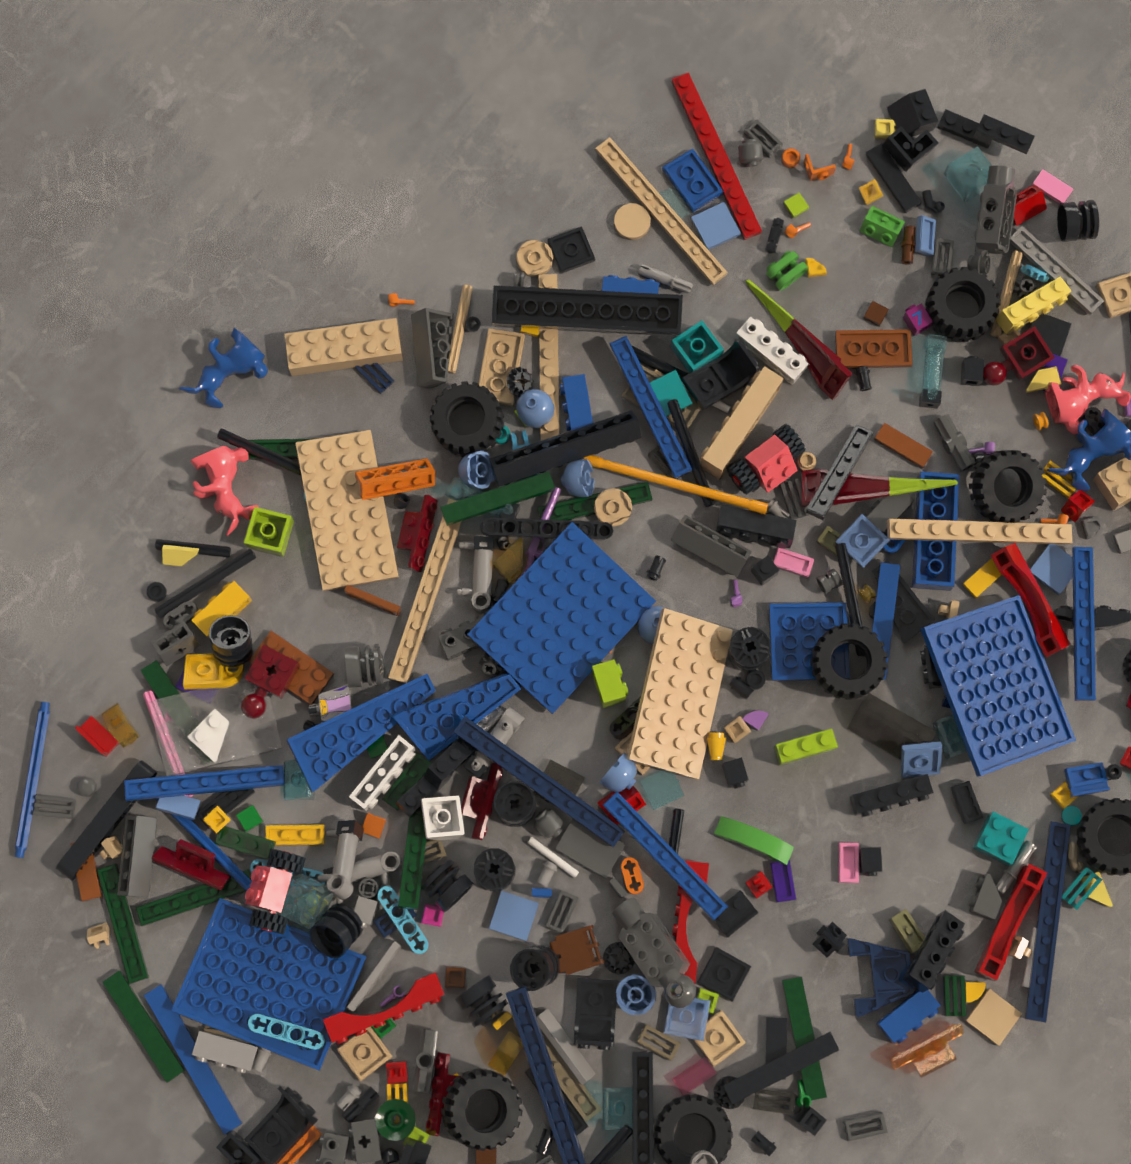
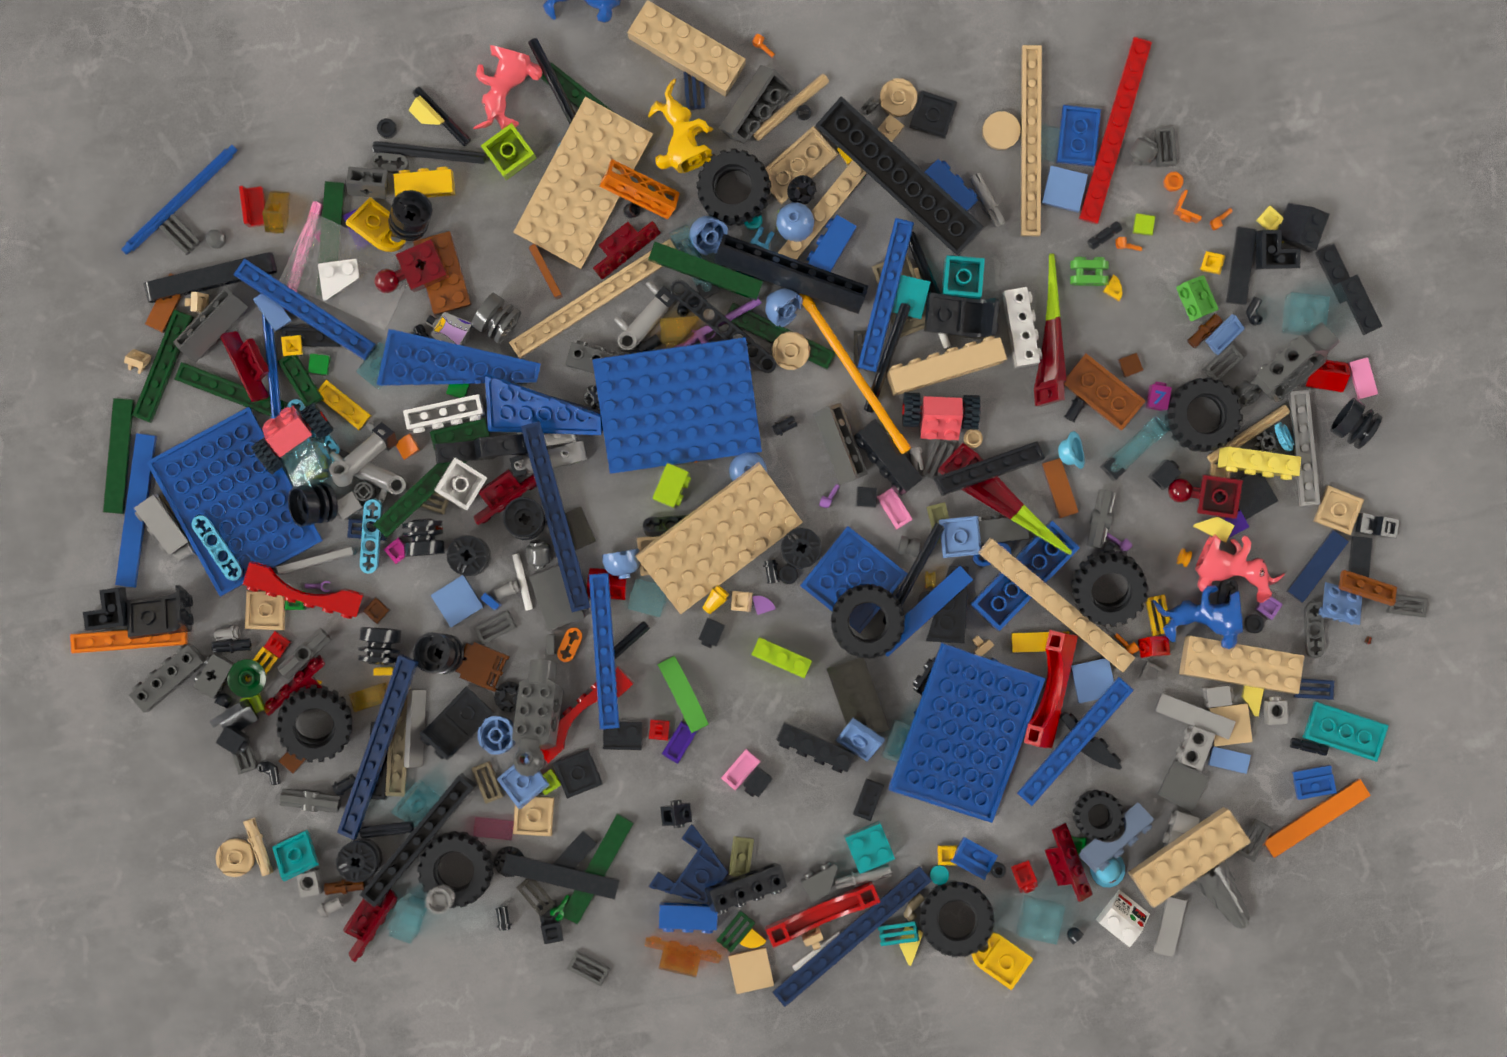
camera: 40 degrees right, 10 degrees up
none -> yellow animal [648,79,713,173]
none -> medium azure hat [1058,431,1085,469]

